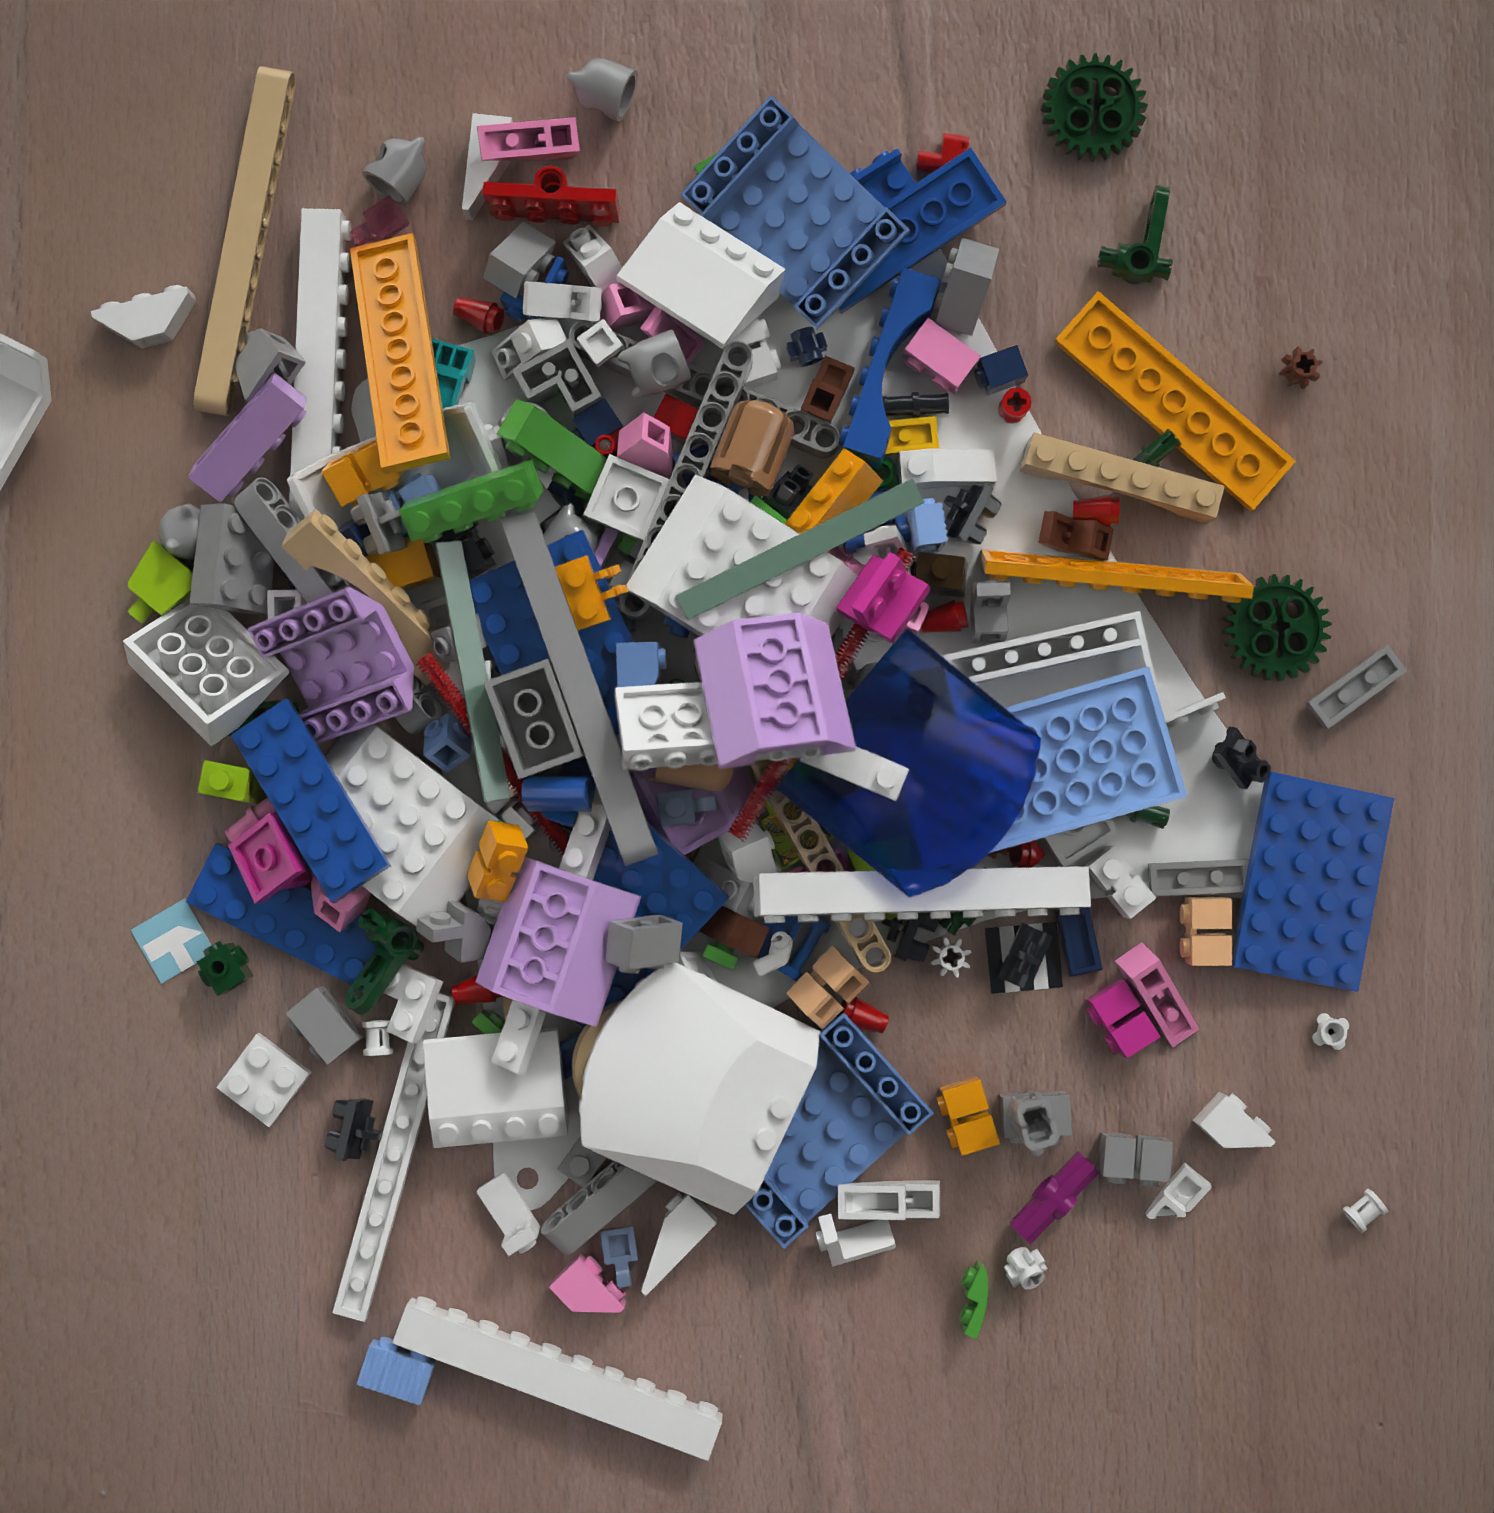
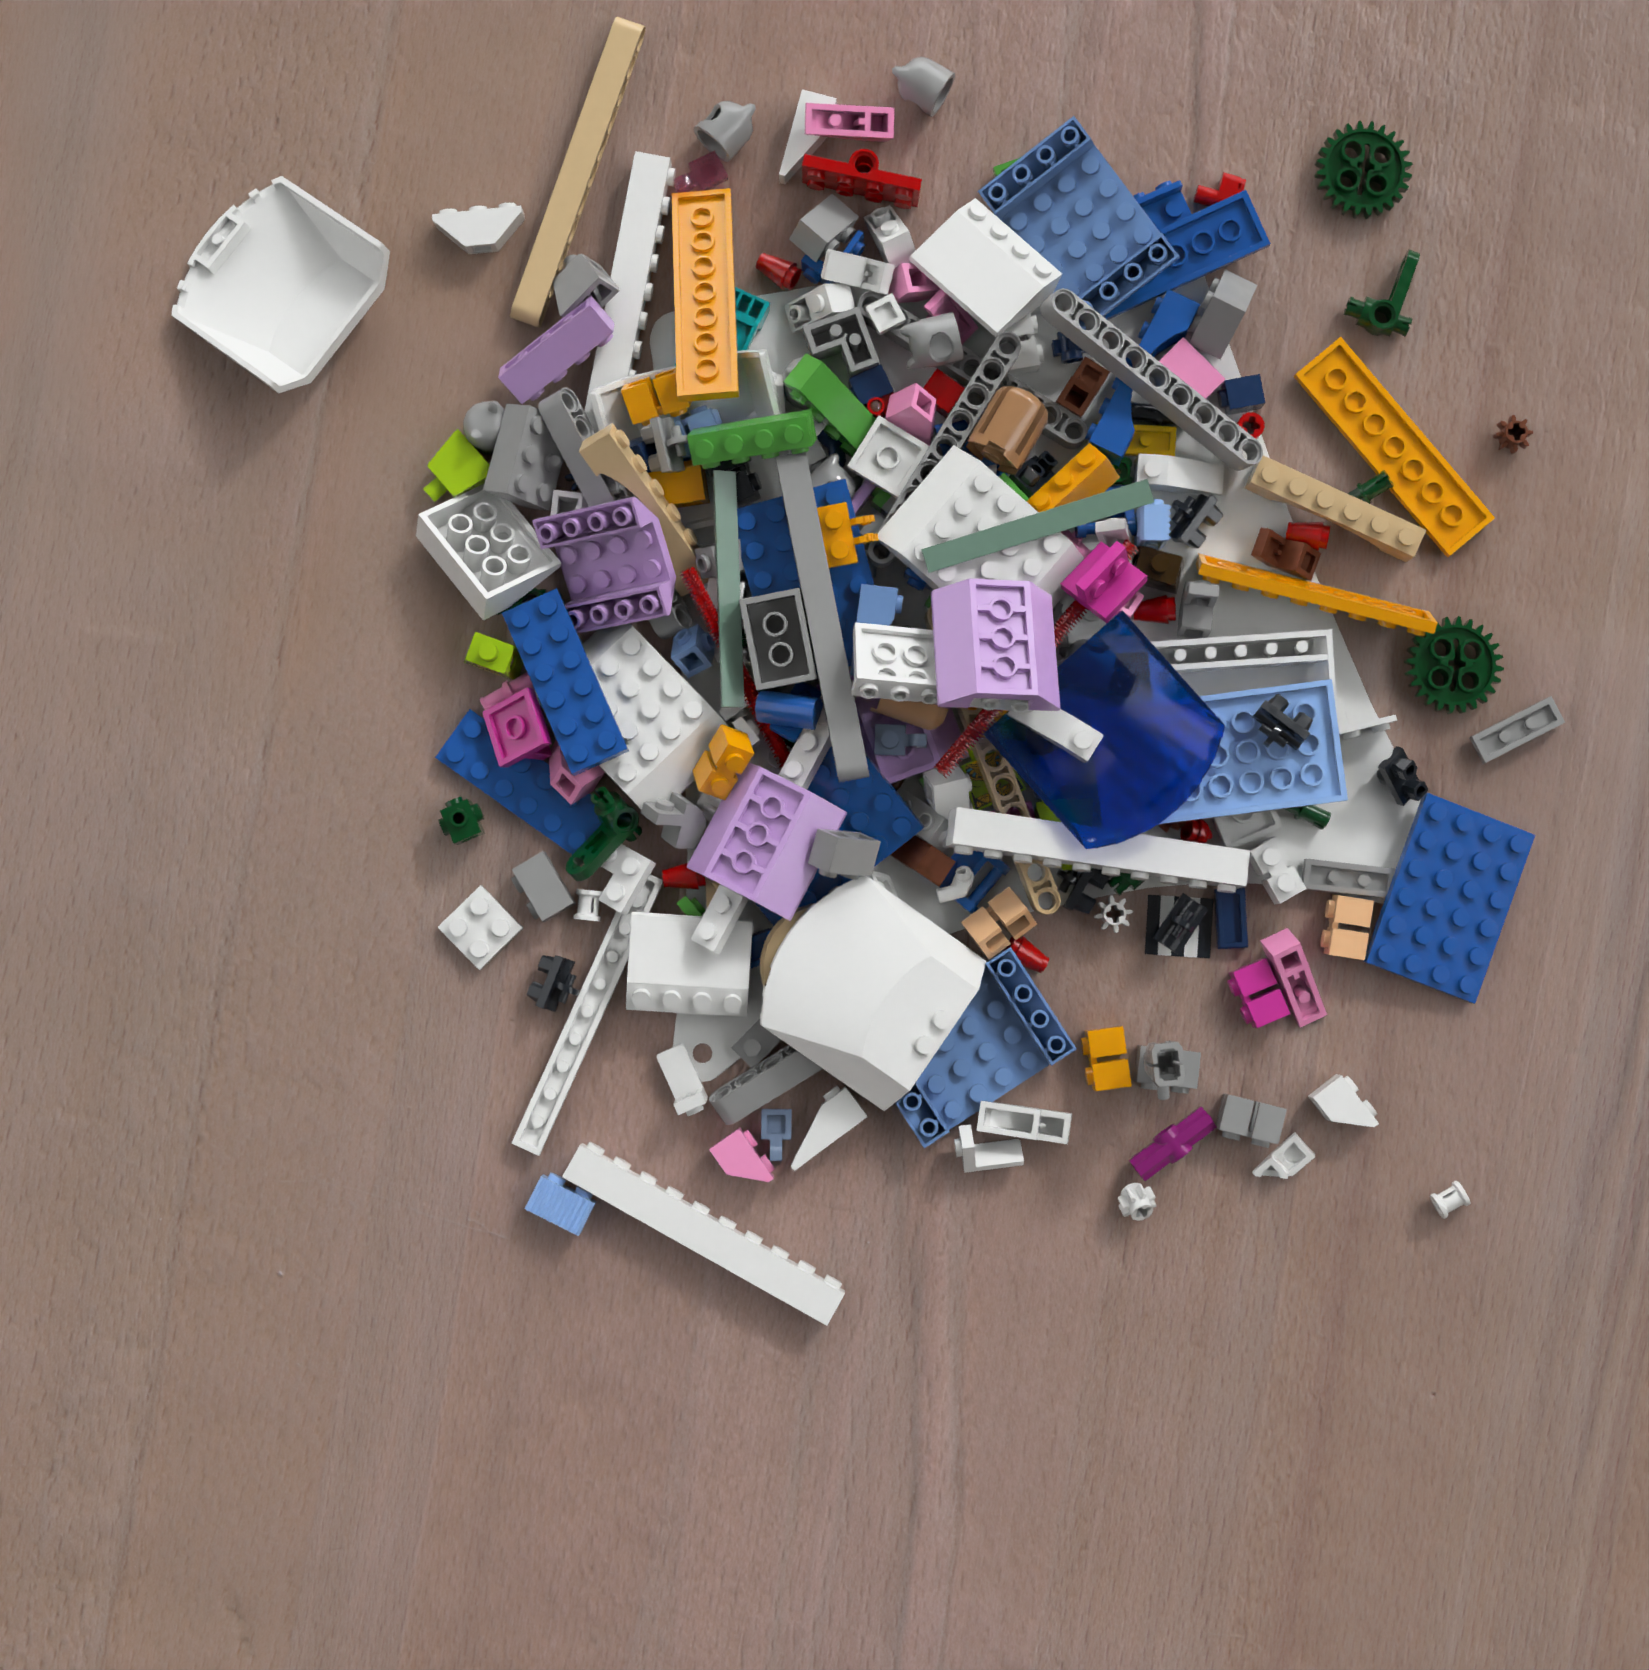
camera: 10 degrees right, 0 degrees up
medium azure sticker [131,898,211,984] -> none
bright green plate [703,941,738,970] -> none
bright green slope [959,1260,988,1339] -> none
white plate [1312,1013,1349,1050] -> none
none -> light grey beam [1041,288,1263,471]
none -> black hips [1252,694,1313,750]

